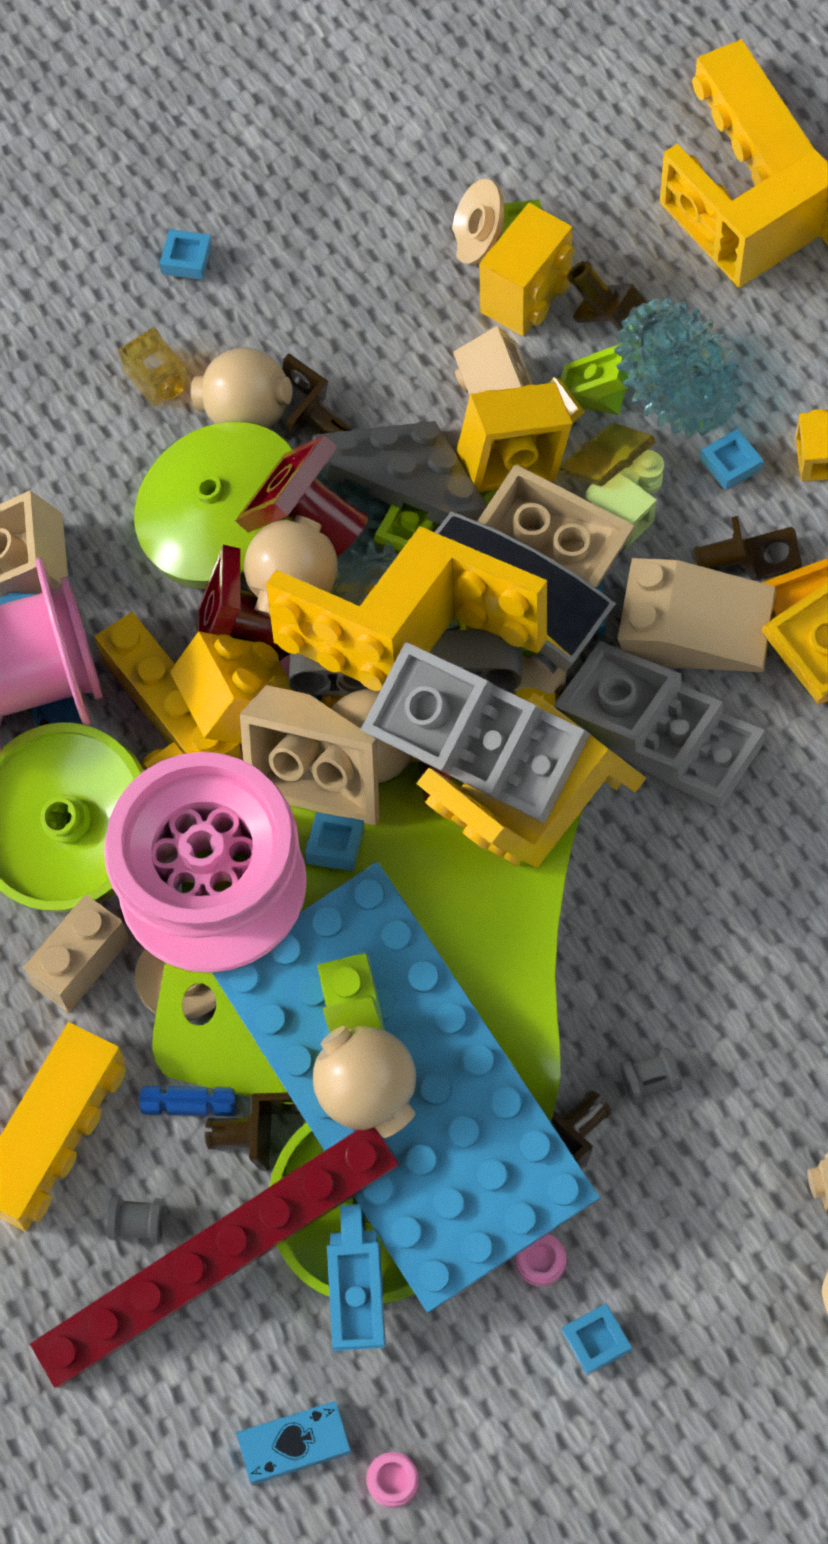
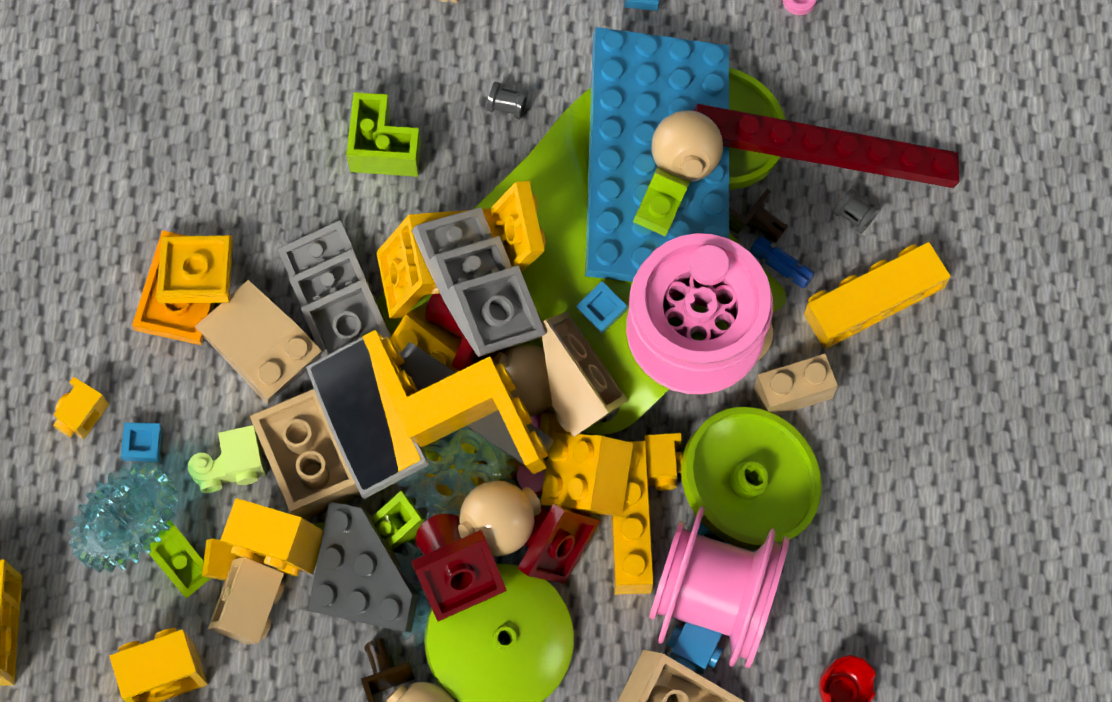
camera: 150 degrees left, 5 degrees up
dark azure tile [236,1401,351,1486] -> none
dark azure hinge [327,1204,386,1351] -> none
dark brown bracket [551,1091,612,1169] -> none
clear yellow piece [559,422,656,487] -> none
dark brown bracket [567,261,658,349] -> none
dark brown bracket [694,516,802,580] -> none
none -> lime brick [346,92,421,177]
none -> bright pink tile [690,245,729,285]

